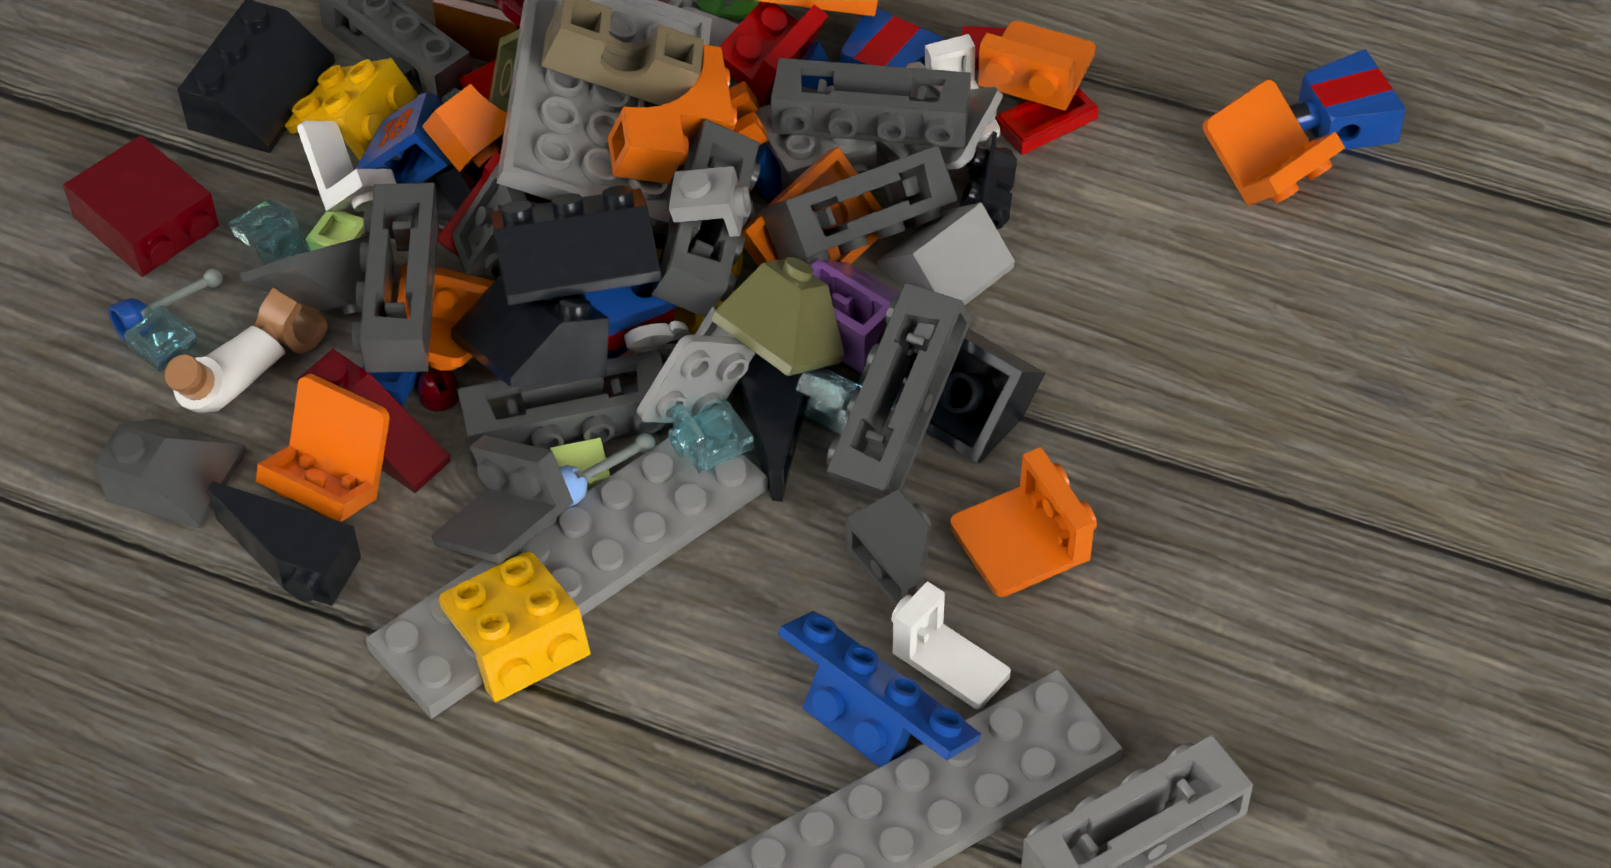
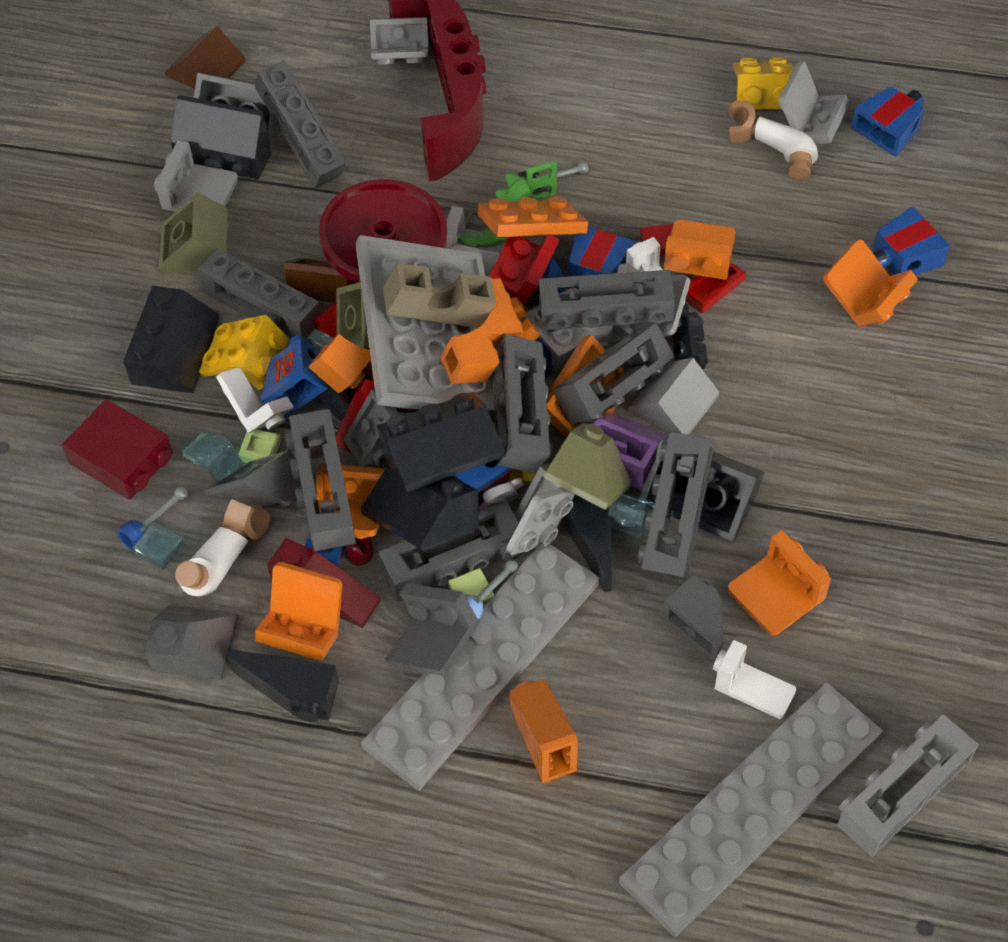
camera: 10 degrees left, 5 degrees up
yellow bracket [438,552,591,703] -> none
light grey bracket [669,166,751,237] -> none
clear light blue bracket [669,401,753,473] -> none
blue bracket [778,611,982,767] -> none
none -> orange slope [510,679,578,783]

